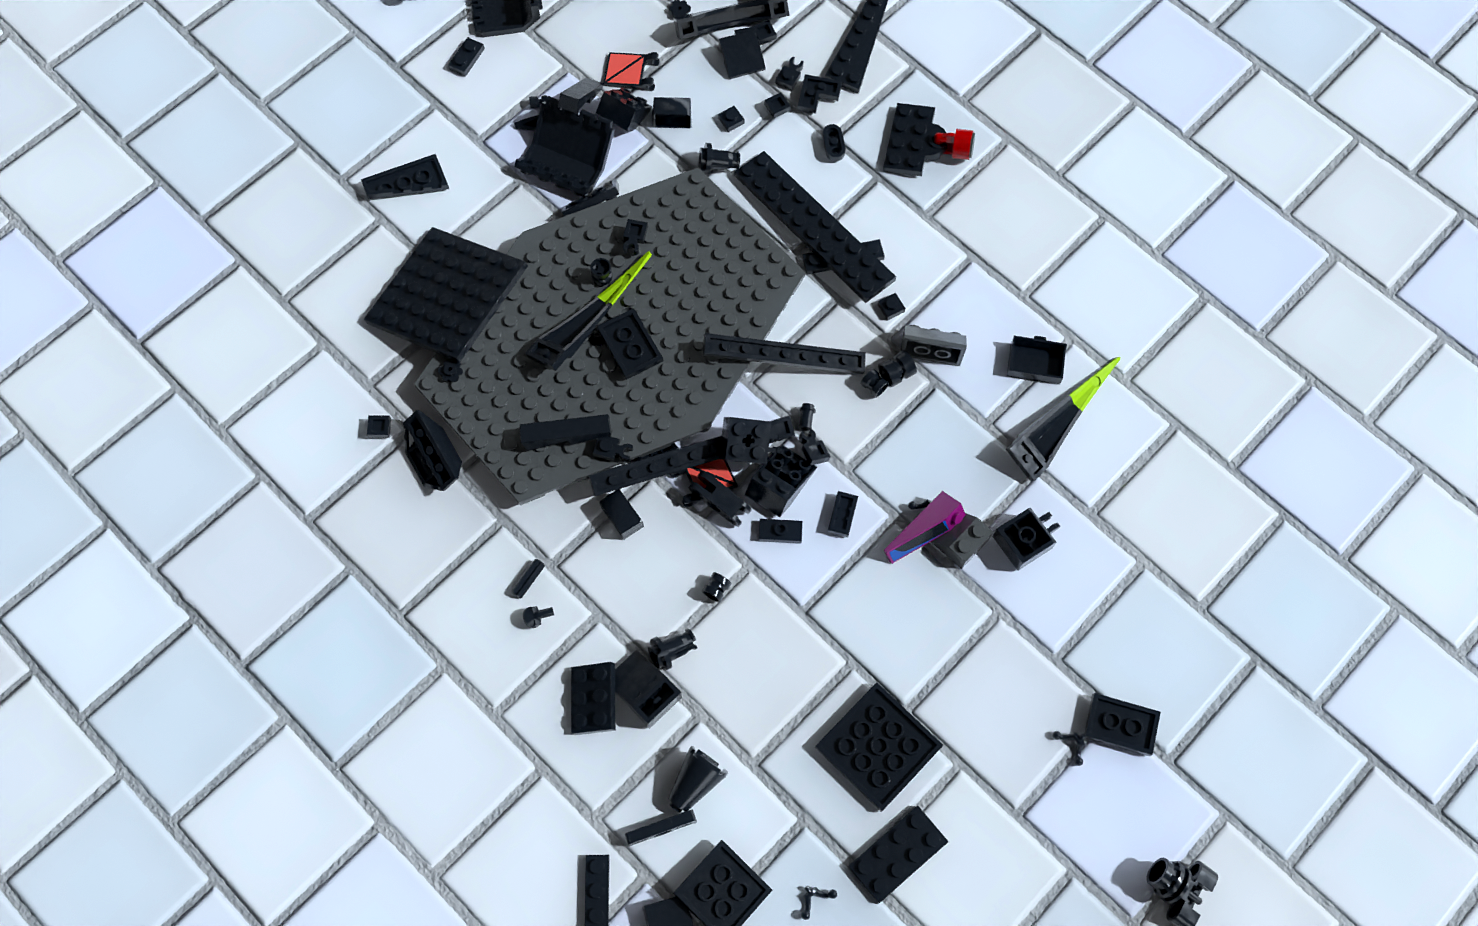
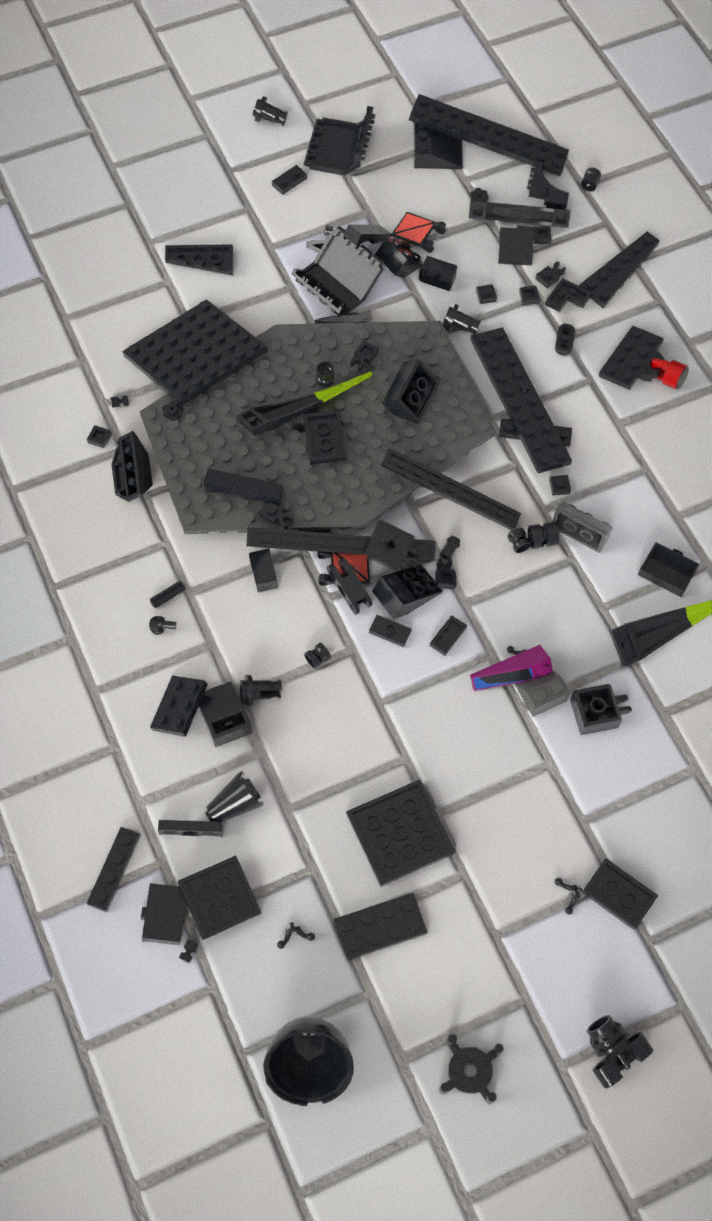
camera: 20 degrees right, 5 degrees down
none -> black piece [111,395,129,408]
none -> black slope [382,358,440,424]

